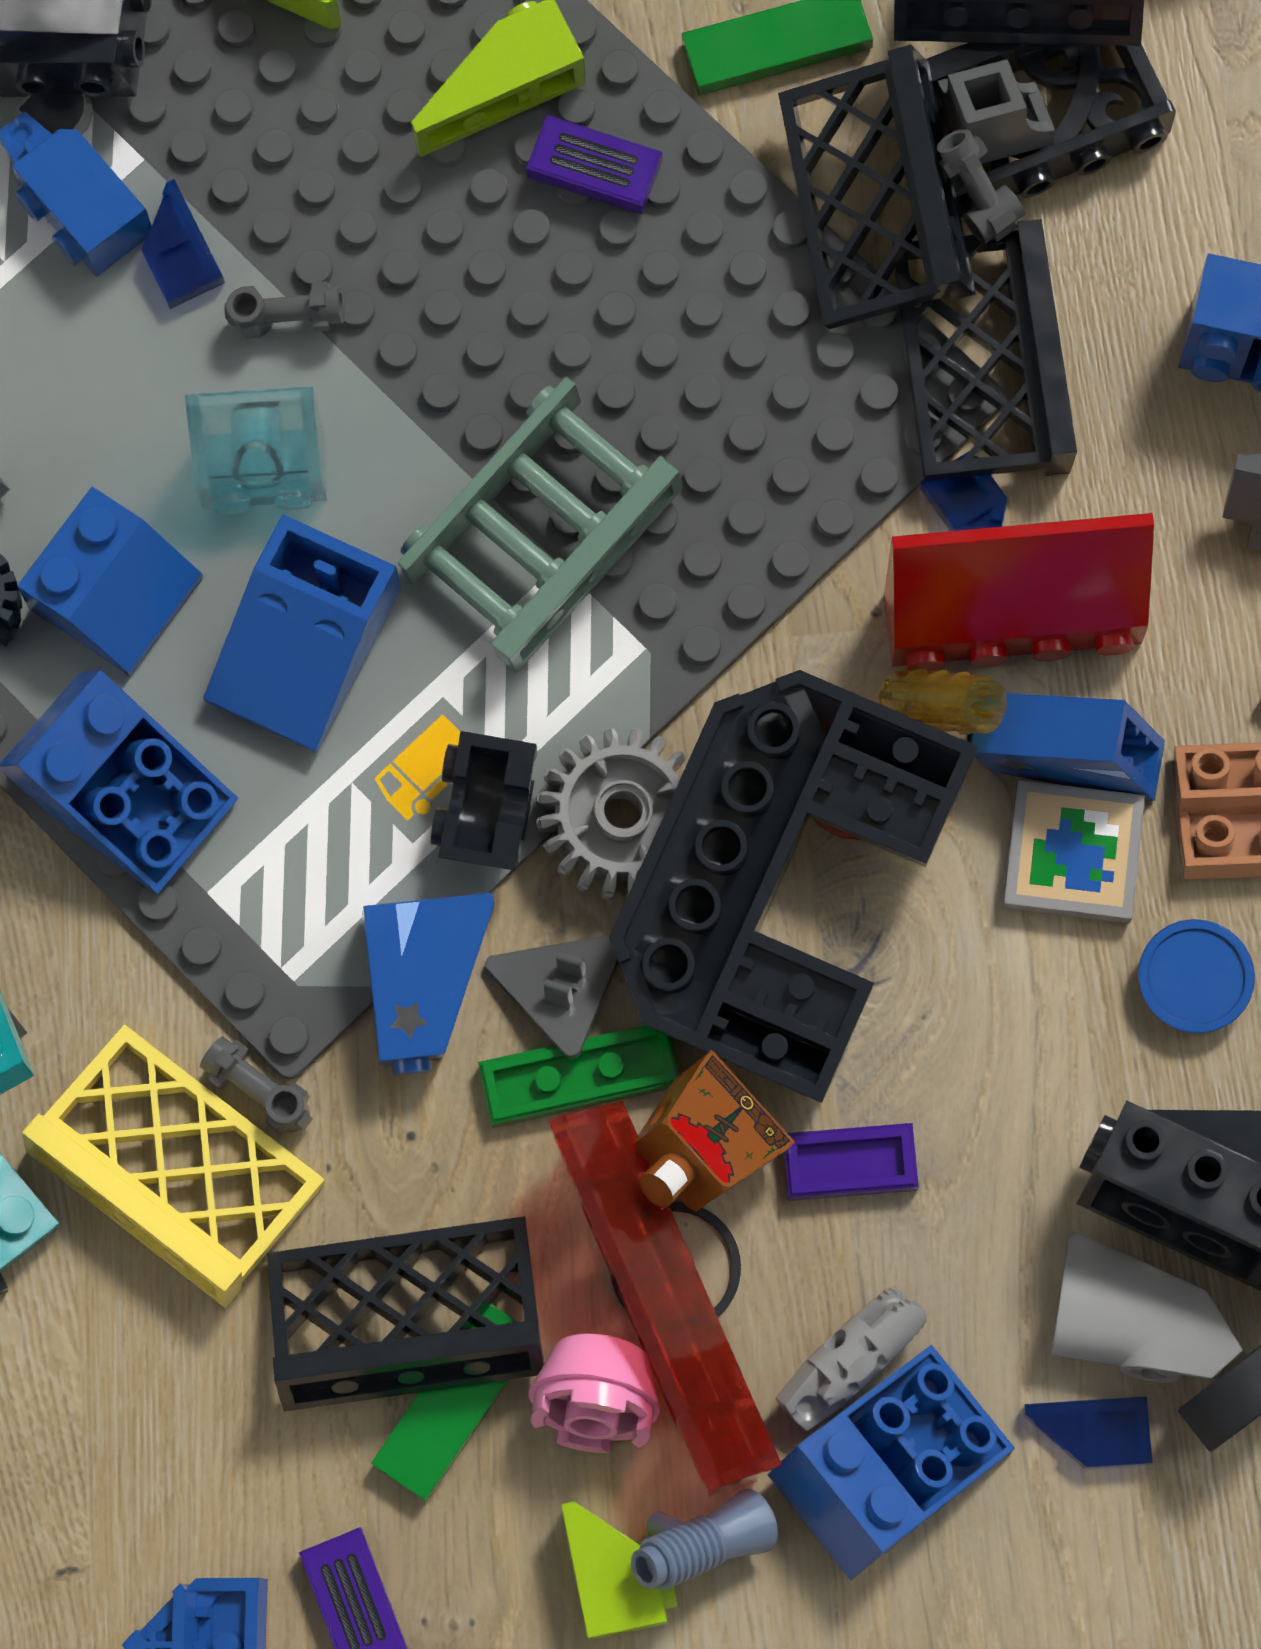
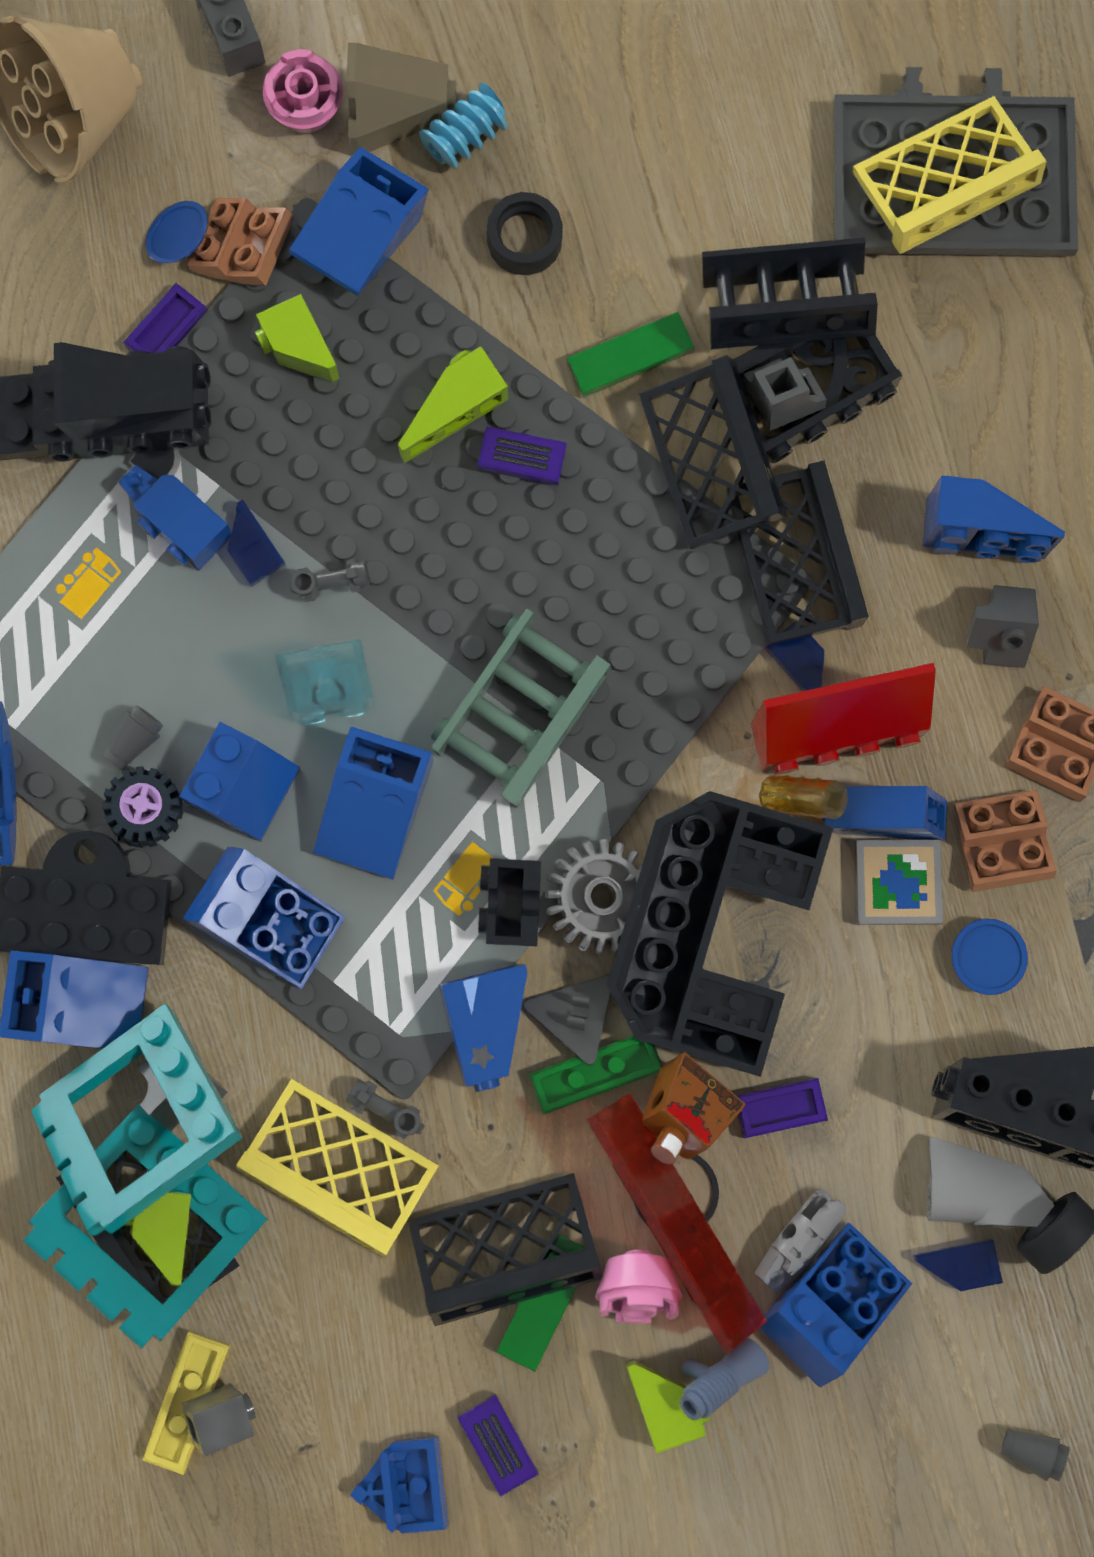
camera: 15 degrees left, 5 degrees up
dark grey bar [937,129,1025,244] -> none

